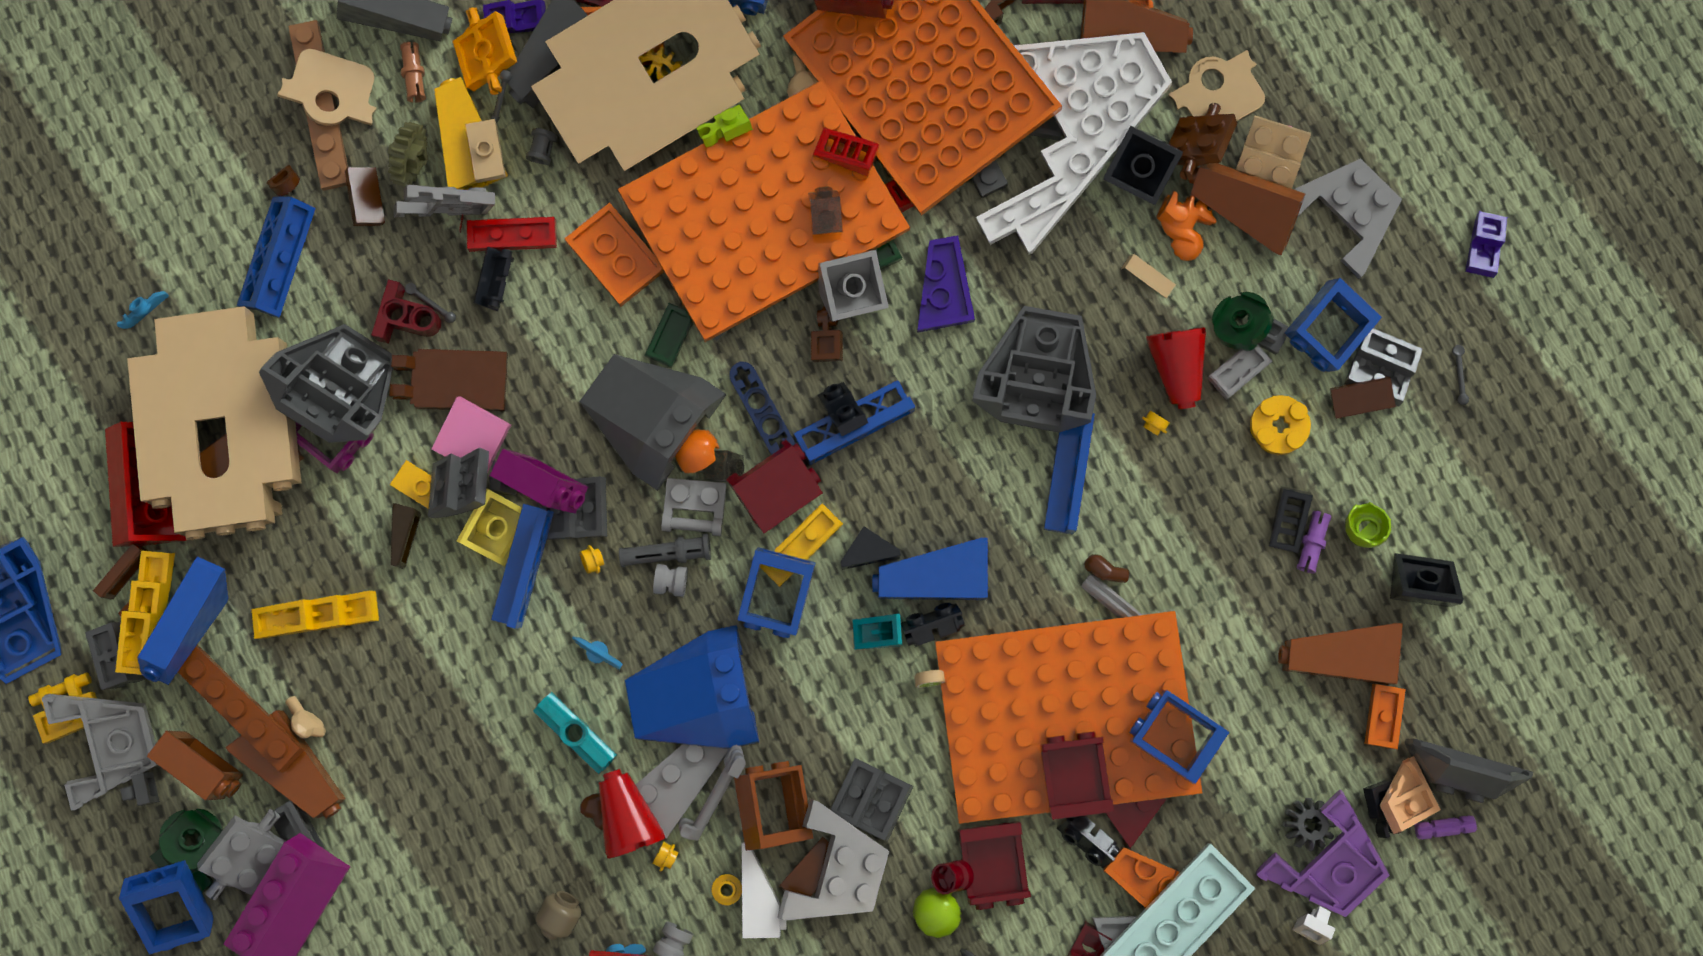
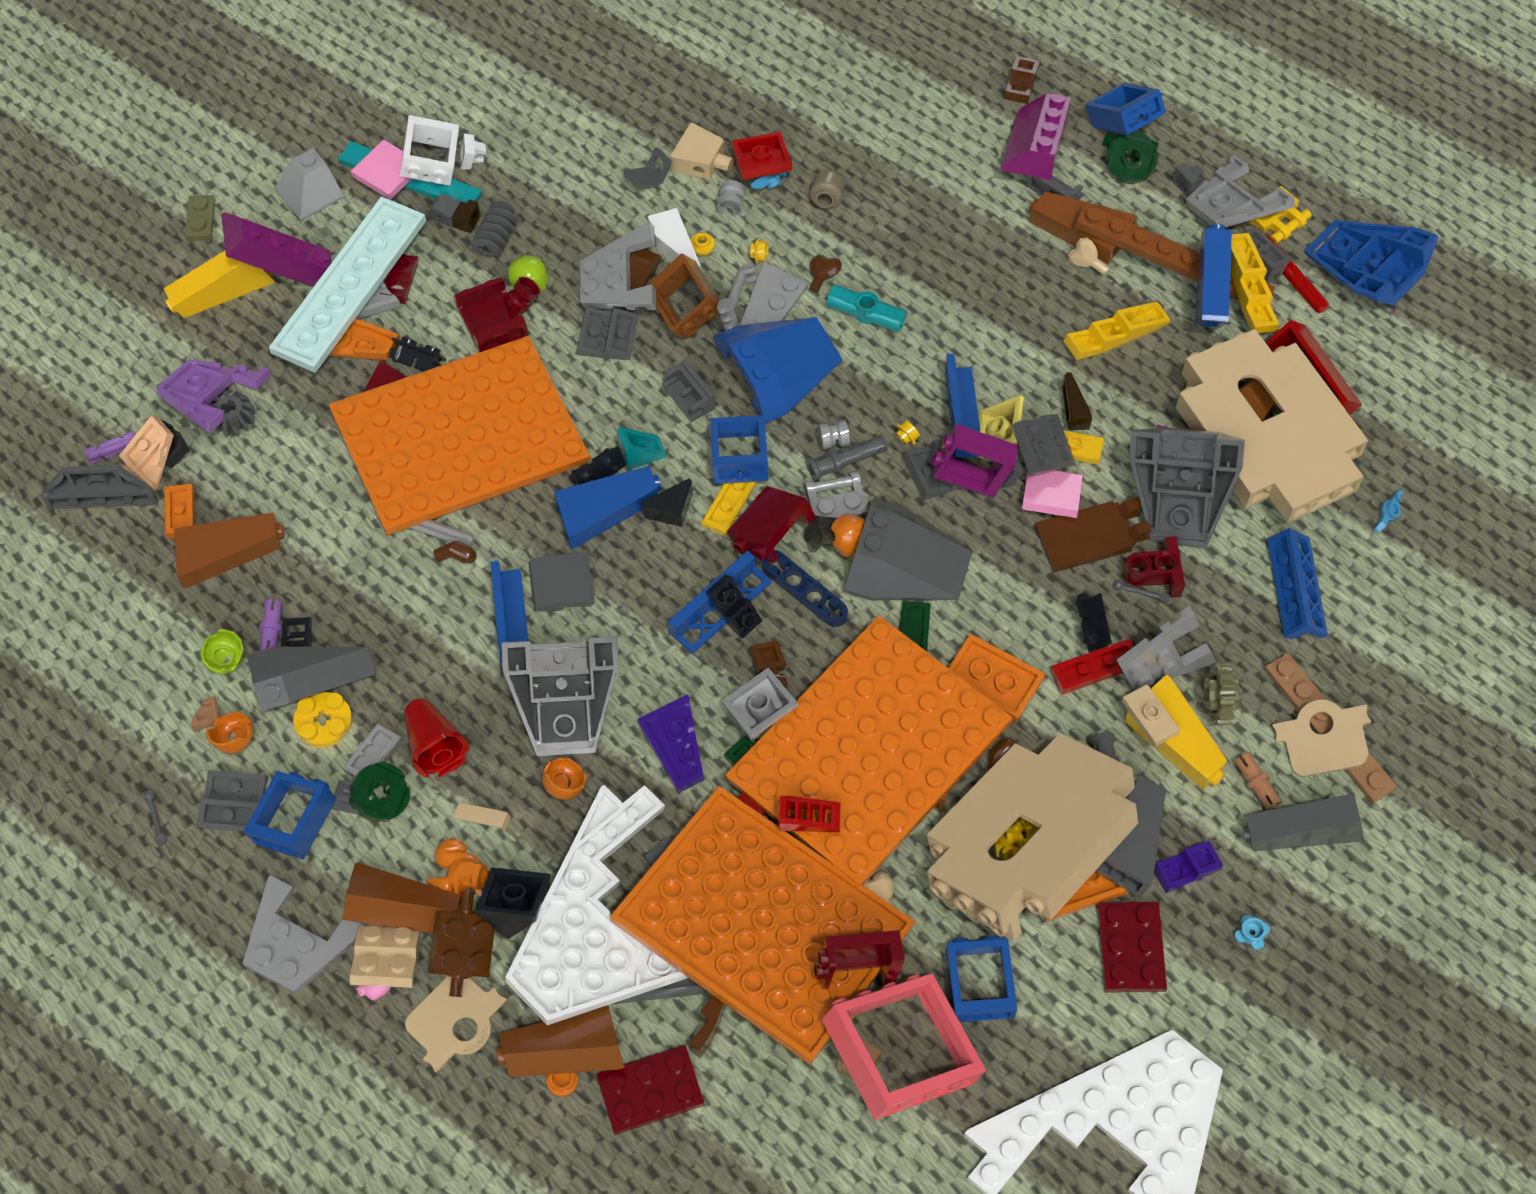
camera: 165 degrees right, 20 degrees down
reddish brown tile [93,543,148,600] -> none
dark orange window [147,731,243,801] -> none
light grey plate [197,809,286,900] -> none
reddish brown tile [267,165,300,196] -> none
reddish brown tile [345,167,385,226] -> none
light orange plate [453,7,517,95] -> none
dark grey hinge [491,70,512,124] -> none
dark azure piece [572,636,623,669] -> none
red cone [599,769,665,859] -> none
lime plate [696,104,753,147] -> none
clear smoke bracket [808,187,843,234] -> none
tan tile [914,670,946,688] -> none
dark red panel [1040,731,1114,820] -> none
blue window [1129,690,1229,784] -> none
yellow plate [1142,410,1170,436] -> none
white tile [1293,906,1335,945] -> none
reddish brown tile [1330,377,1396,419] -> none
black slope [1390,553,1464,607] -> none
dark purple slope [1465,211,1508,278] -> none
none -> medium nougat tile [191,696,220,732]
none -> orange hair [206,712,254,754]
none -> dark grey wedge [248,646,377,712]
none -> dark grey slope [528,554,595,612]
none -> orange hair [542,757,587,801]
none -> dark grey hinge [662,359,715,422]
none -> reddish brown arm [988,738,1019,771]
none -> red axle [1265,234,1329,314]

